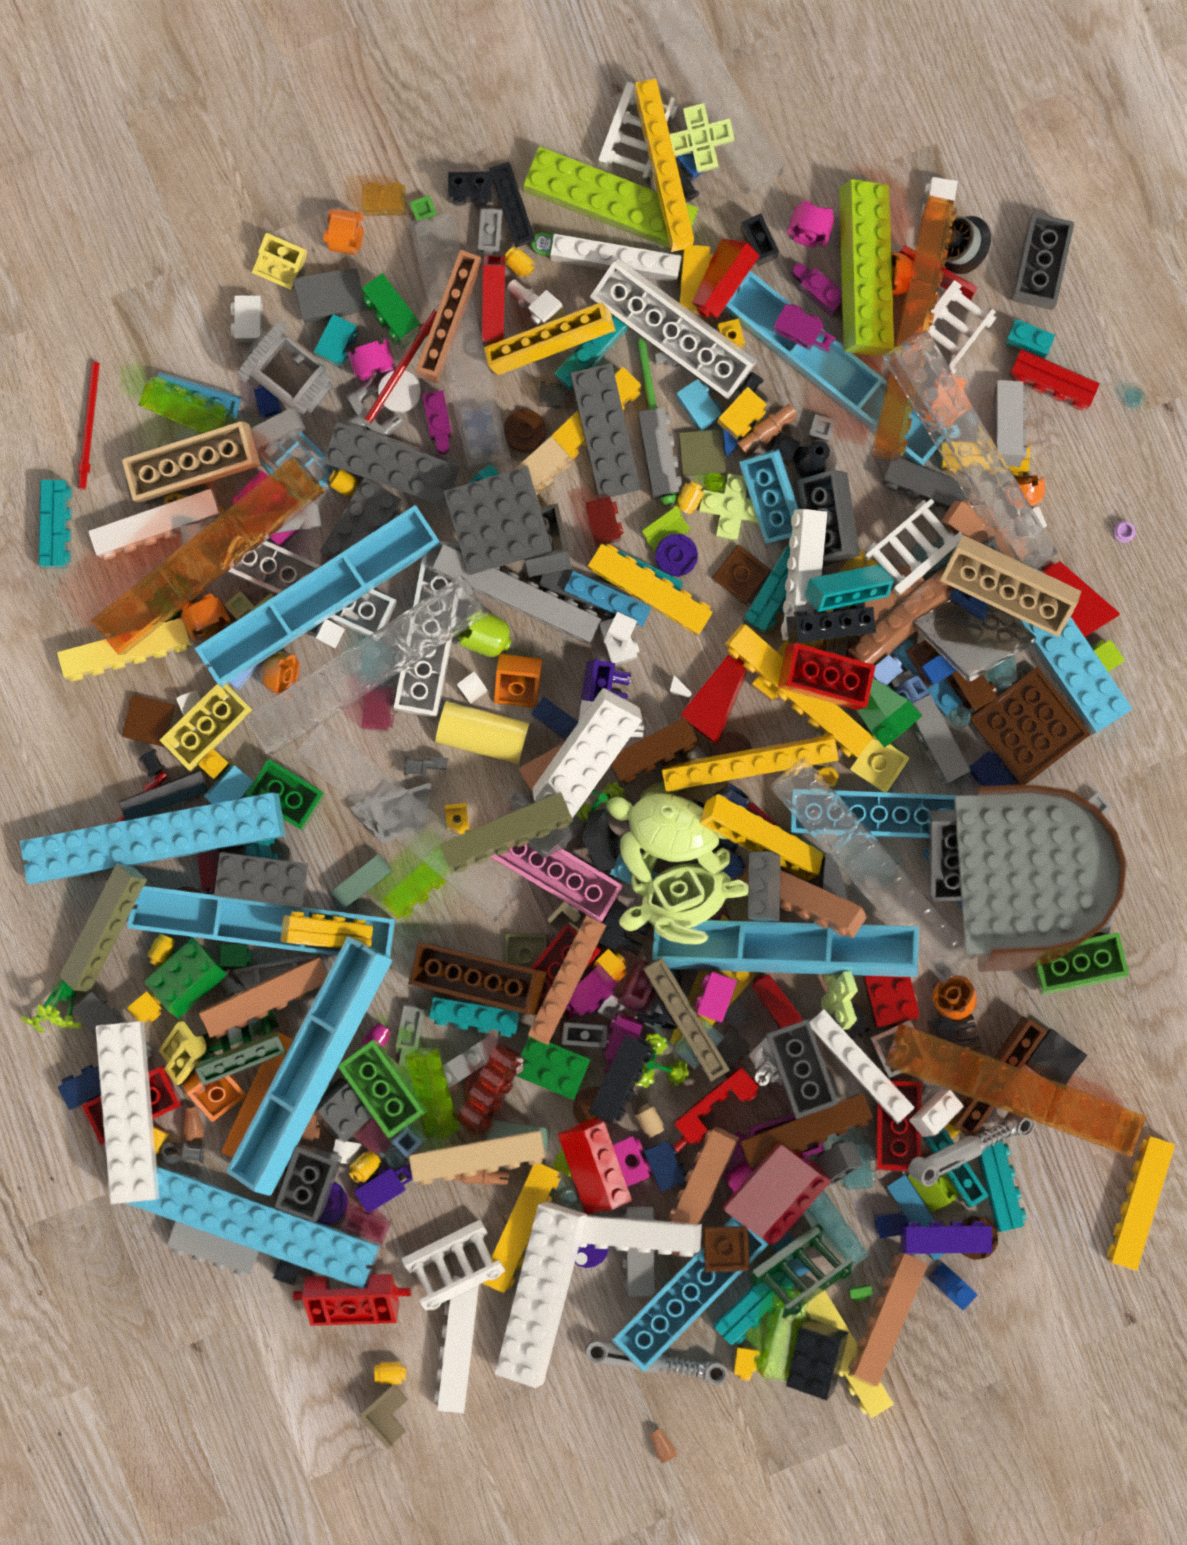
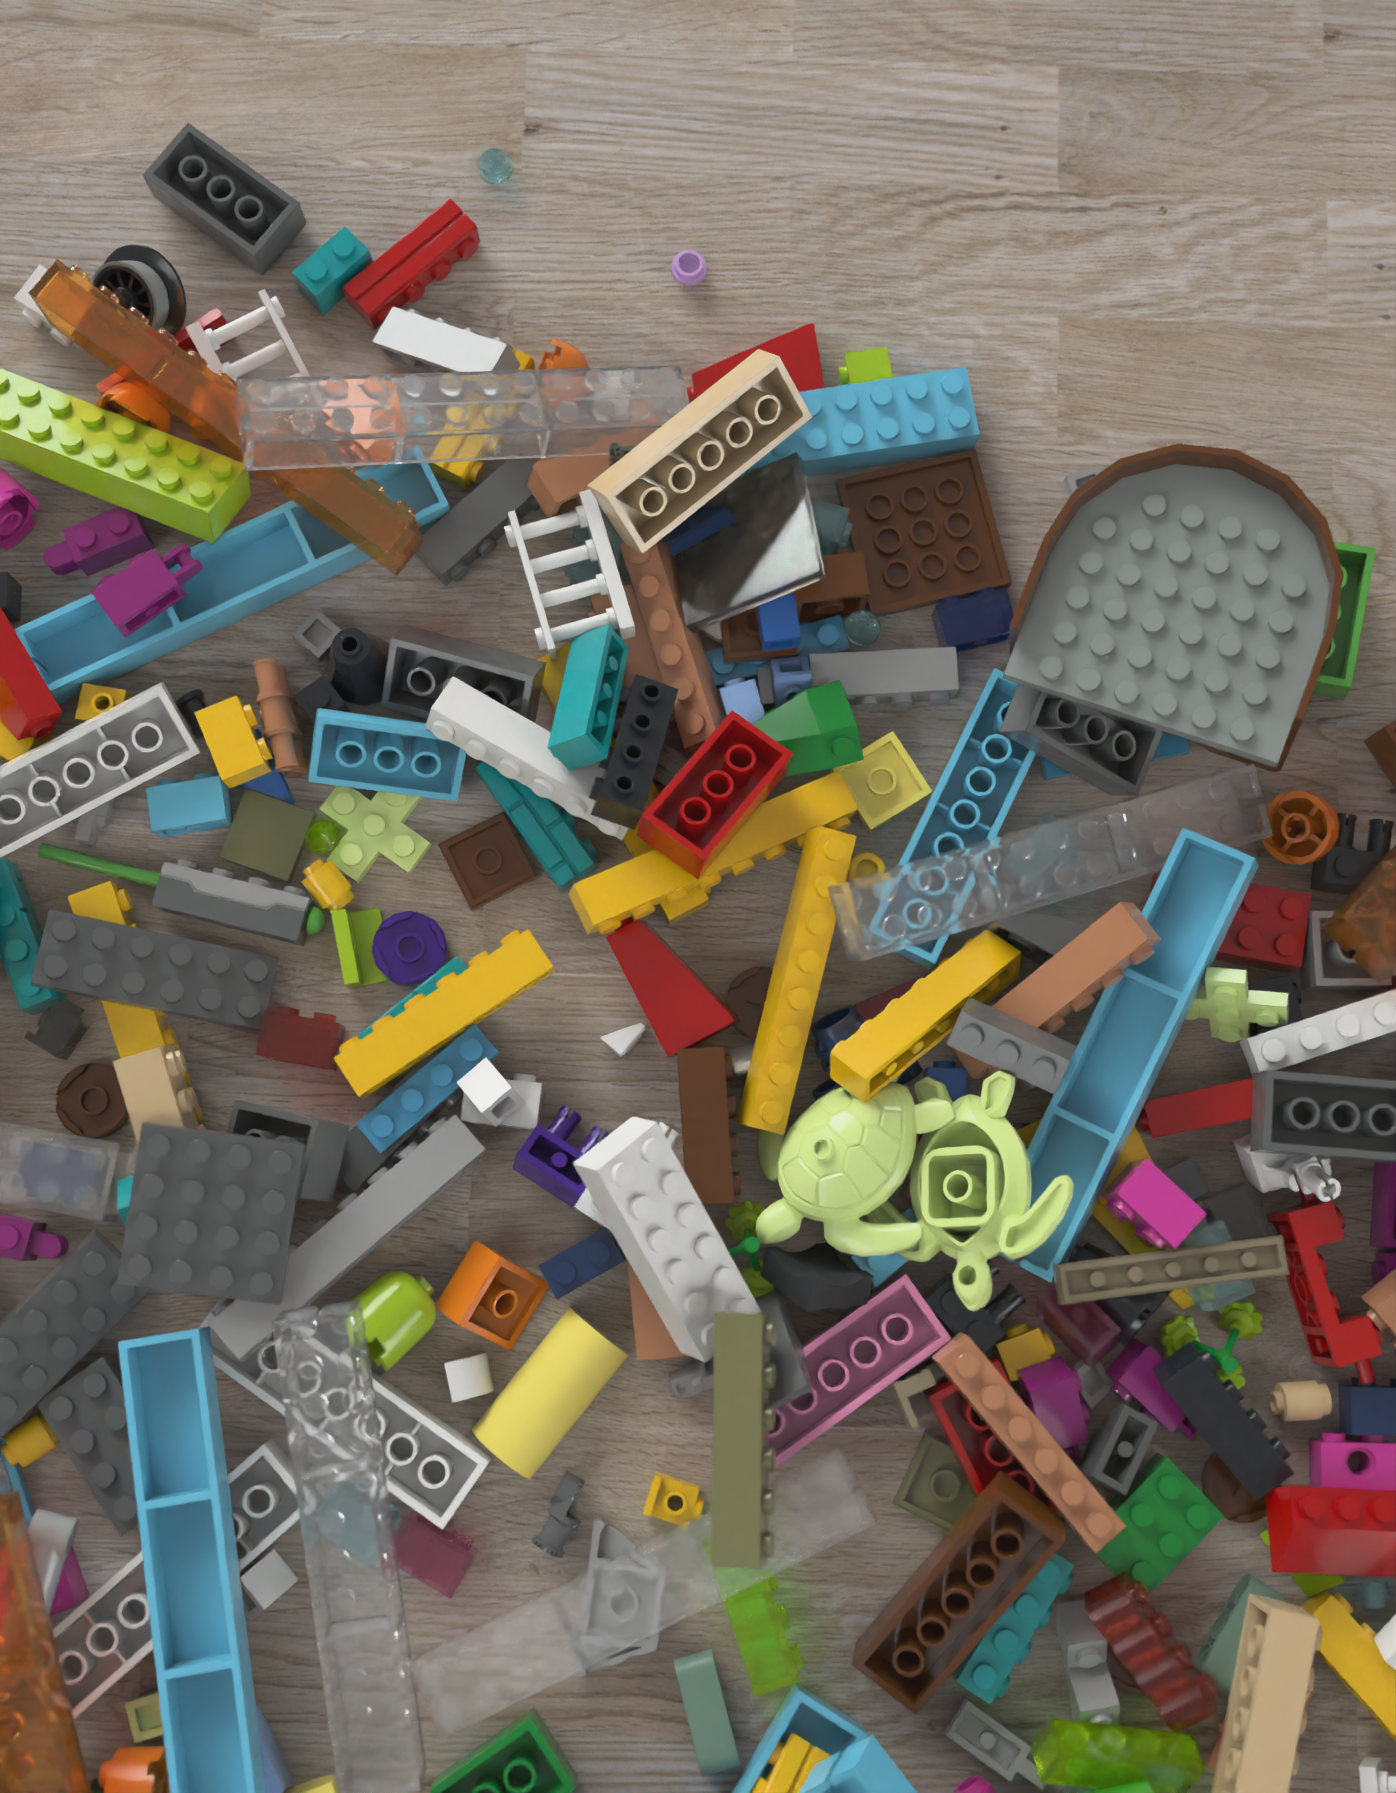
camera: 65 degrees left, 5 degrees down
orange cylinder [259,651,300,696] -> none

